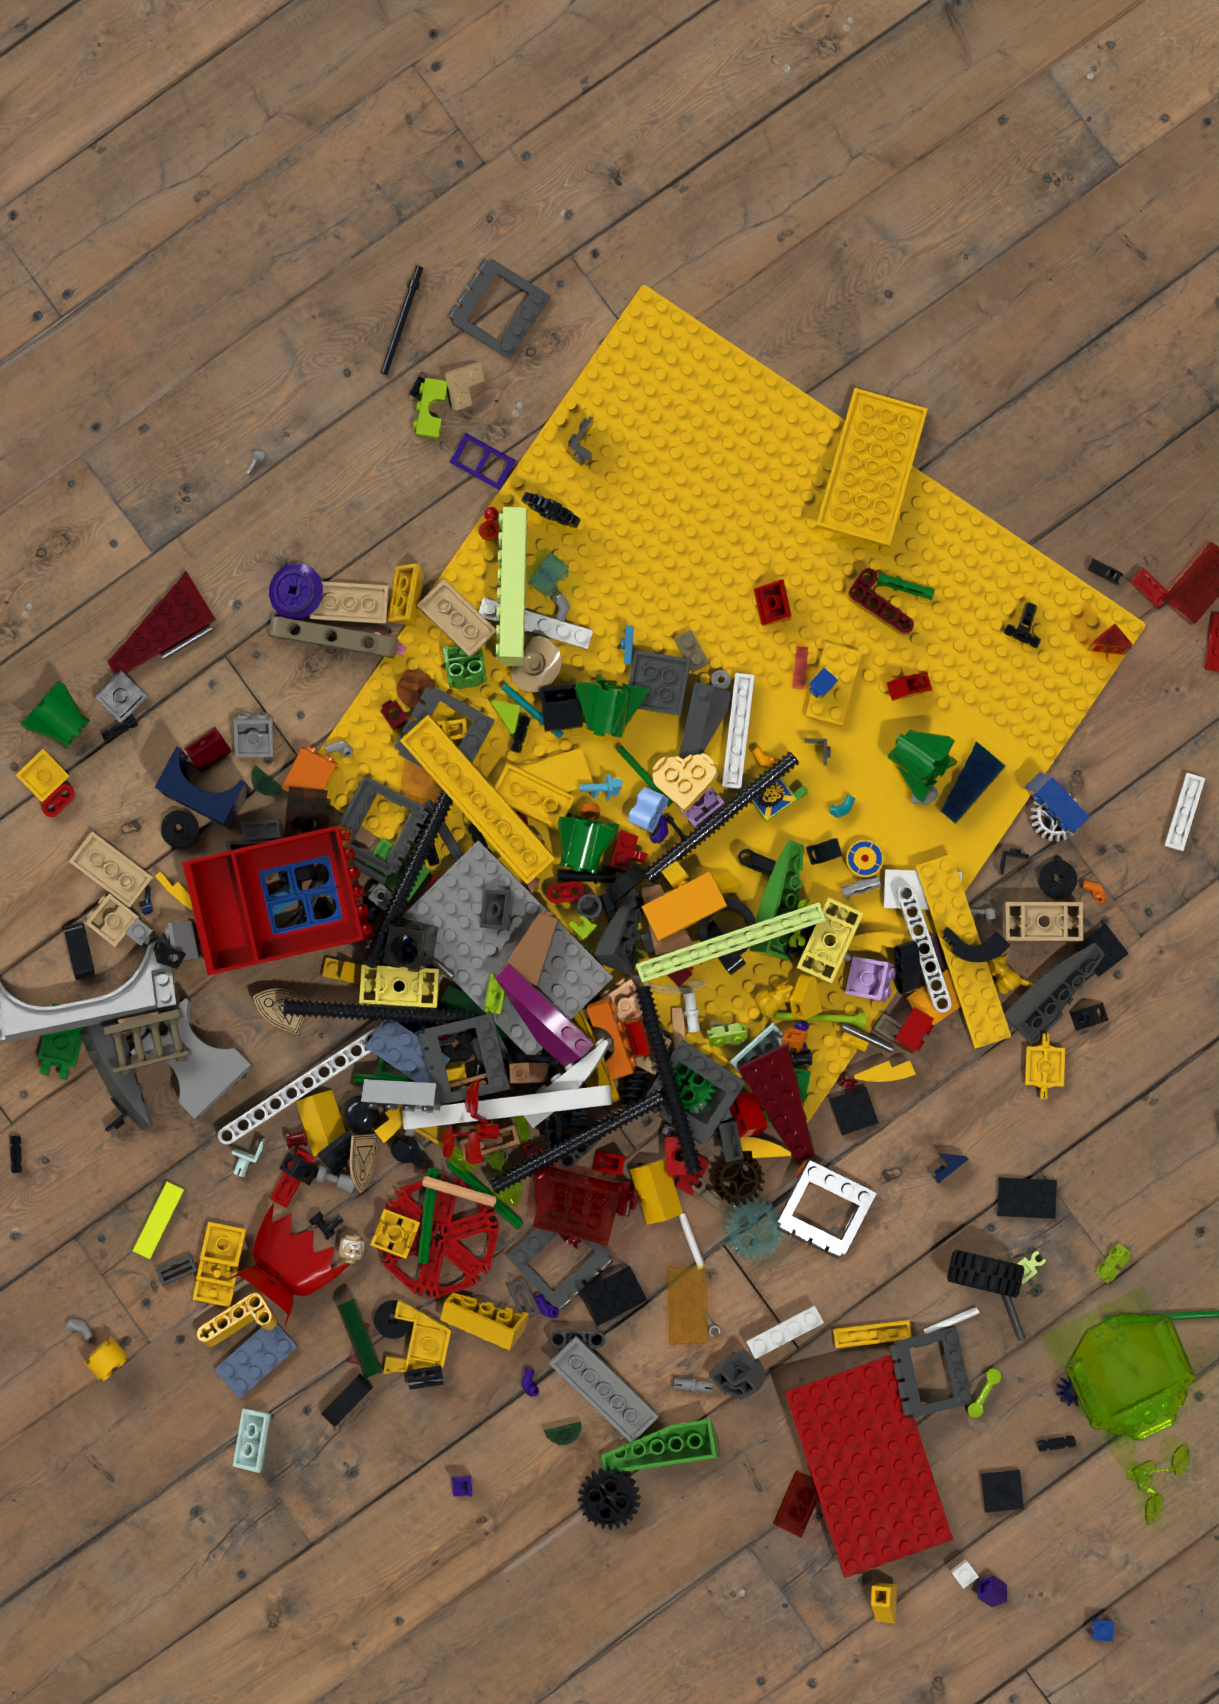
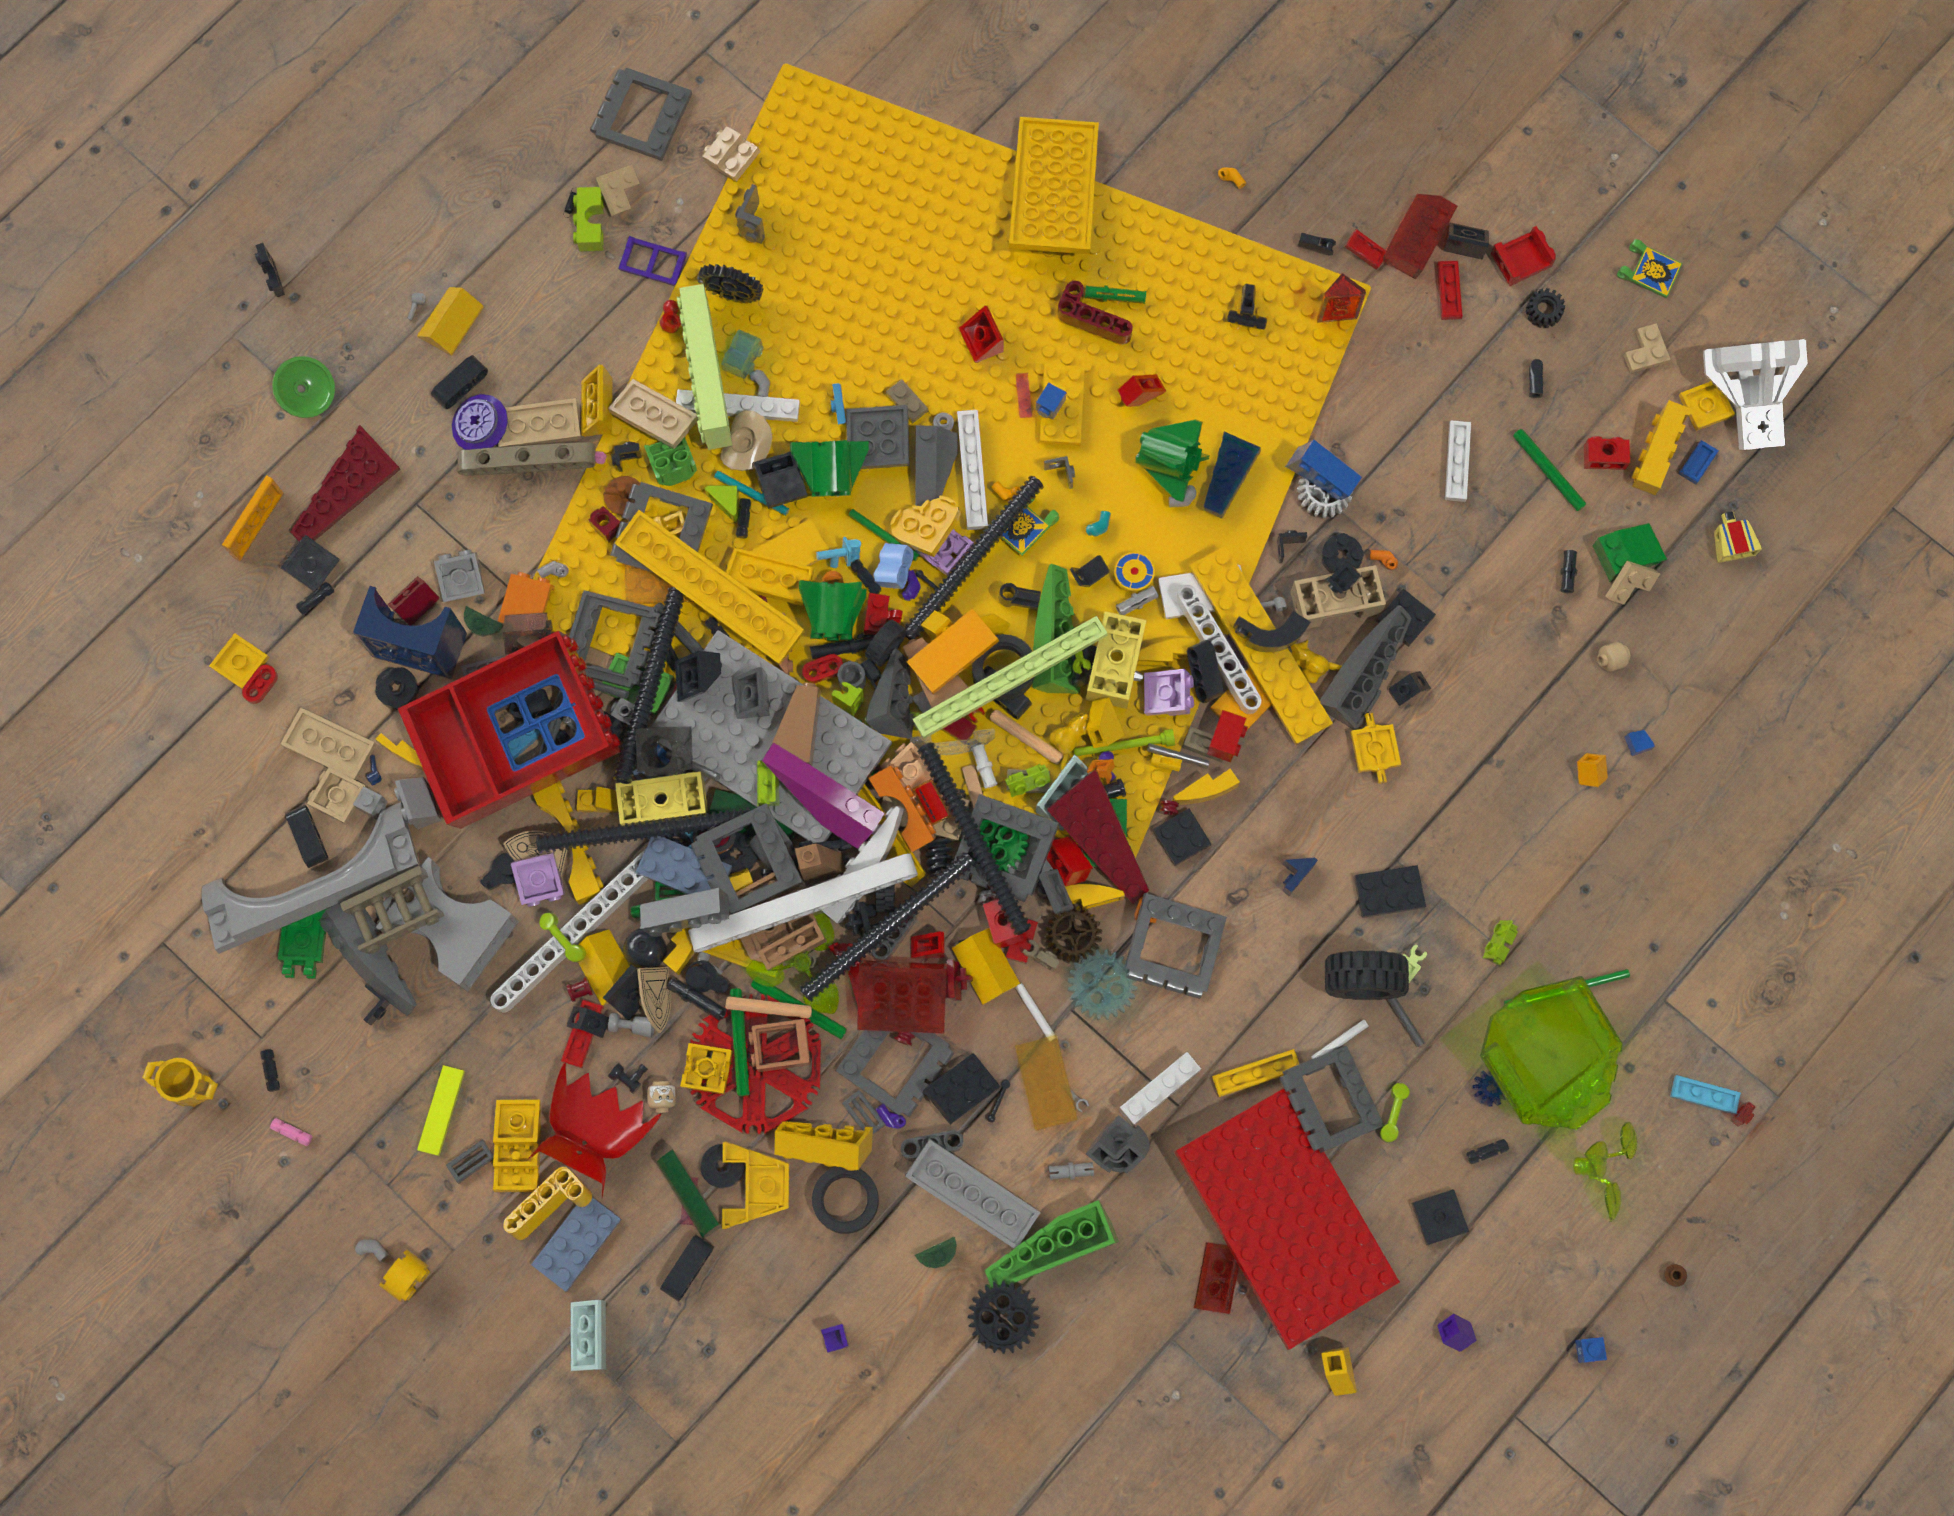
camera: 10 degrees left, 10 degrees down
green brick [20,681,90,749] -> none
black bracket [153,933,186,969] -> none
flat silver bar [160,625,213,660] -> none
light aqua bracket [232,1139,266,1177] -> none
black bar [380,266,423,376] -> none
black hips [407,1365,444,1390] -> none
red plant [441,1080,499,1164] -> none
dark purple arm [521,1368,539,1397] -> none
white brick [950,1559,979,1589] -> none
none -> light orange tile [222,475,283,561]
none -> black plate [255,243,285,297]
none -> bright pink axle [270,1118,312,1146]
none -> bright green dish [272,356,335,418]
none -> yellow slope [417,287,484,356]
none -> black beam [431,355,488,409]
none -> black piece [481,853,515,890]
none -> lavender plate [511,852,565,907]
none -> yellow arch [533,781,604,905]
none -> lime bar [539,913,586,962]
none -> black bracket [611,442,642,472]
none -> black pin [667,977,727,1021]
none -> black slope [675,651,722,702]
none -> tan plate [702,126,761,182]
none -> nougat window [749,1019,811,1072]
none -> black tyre [812,1167,879,1234]
none -> black axle [851,559,881,594]
none -> black hinge [987,1080,1010,1123]
none -> light nougat axle [990,710,1063,764]
none -> light orange arm [1218,167,1247,189]
none -> black bracket [1326,561,1362,594]
none -> reddish brown plate [1664,1264,1687,1287]

